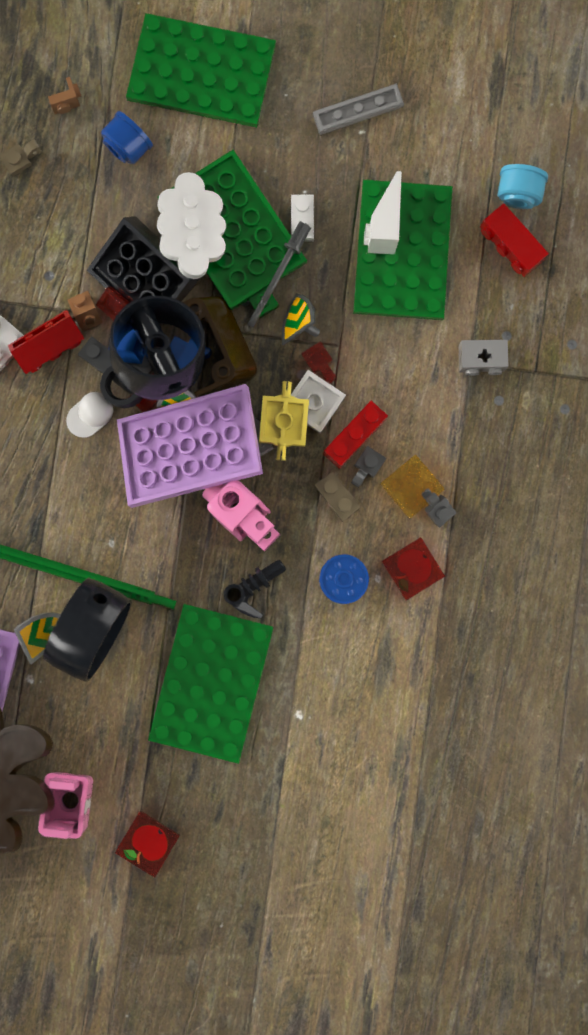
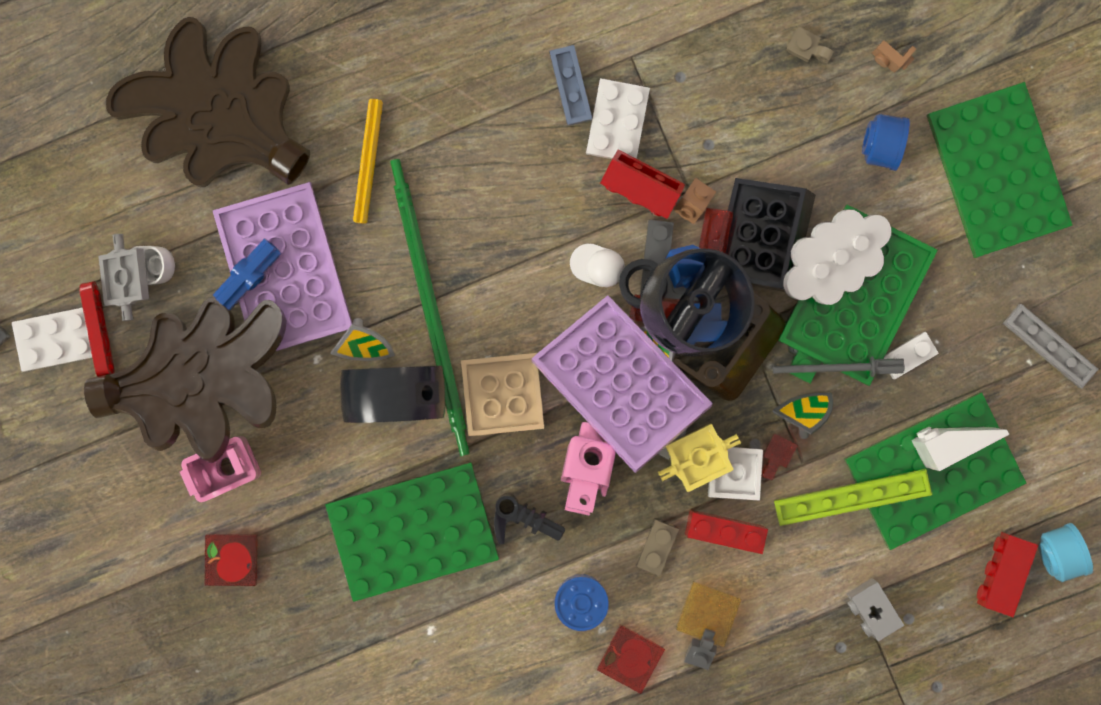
camera: 65 degrees right, 5 degrees up
dark grey plate [351,446,386,488] -> none
none -> tan plate [461,353,544,436]
none -> lime tile [774,469,932,526]

